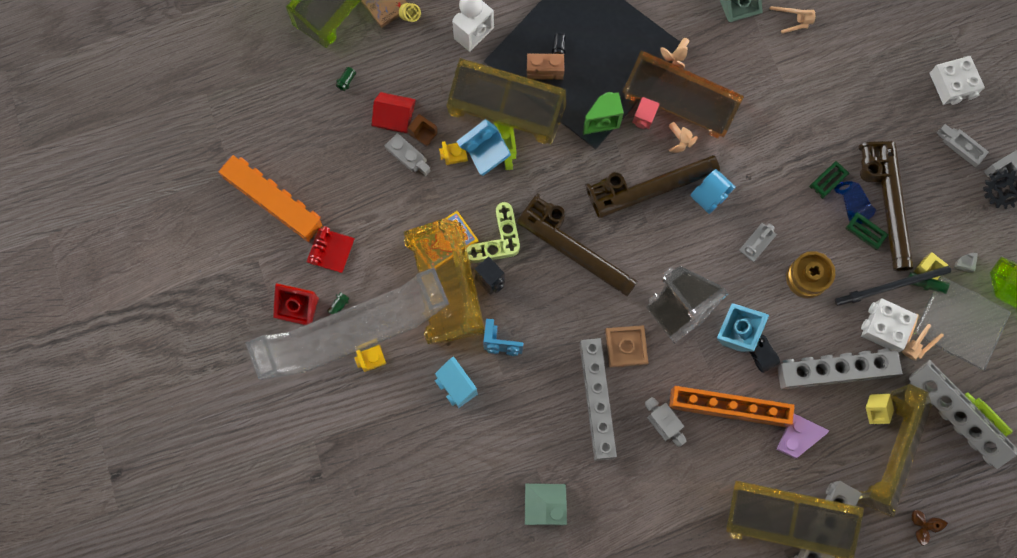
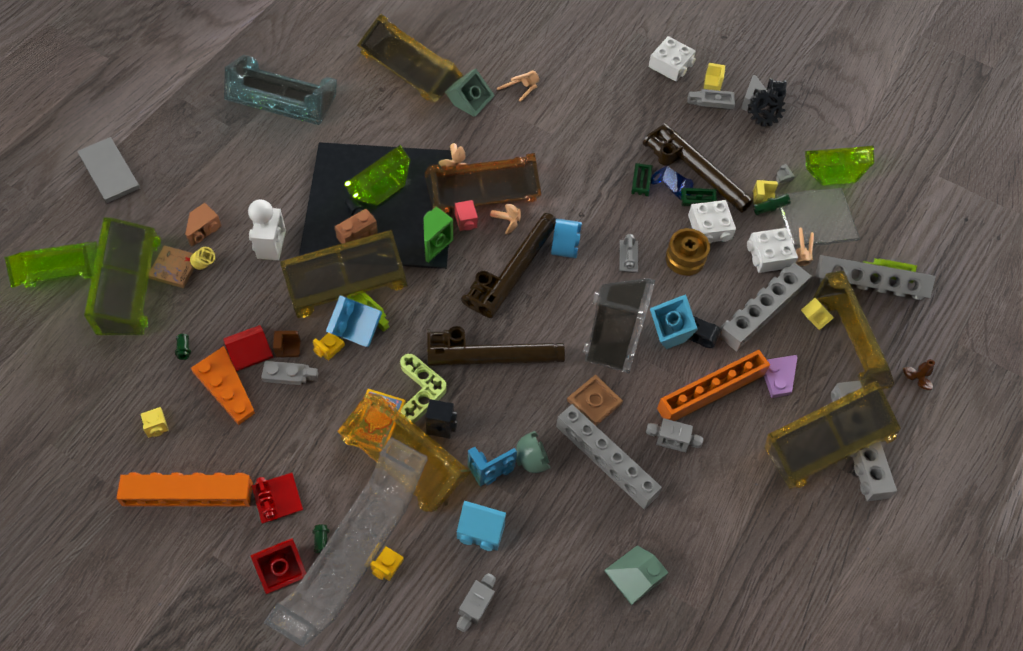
camera: 40 degrees left, 15 degrees down
black bar [835,265,951,306] -> none
none -> light yellow bracket [141,407,169,438]
none -> orange wing [191,346,255,425]
none -> clear neon green wedge [344,145,410,206]
none -> light grey piece [457,573,496,632]
none -> sand green cylinder [516,431,551,473]
none -> white brick [688,200,736,243]
none -> light yellow panel [704,63,725,91]

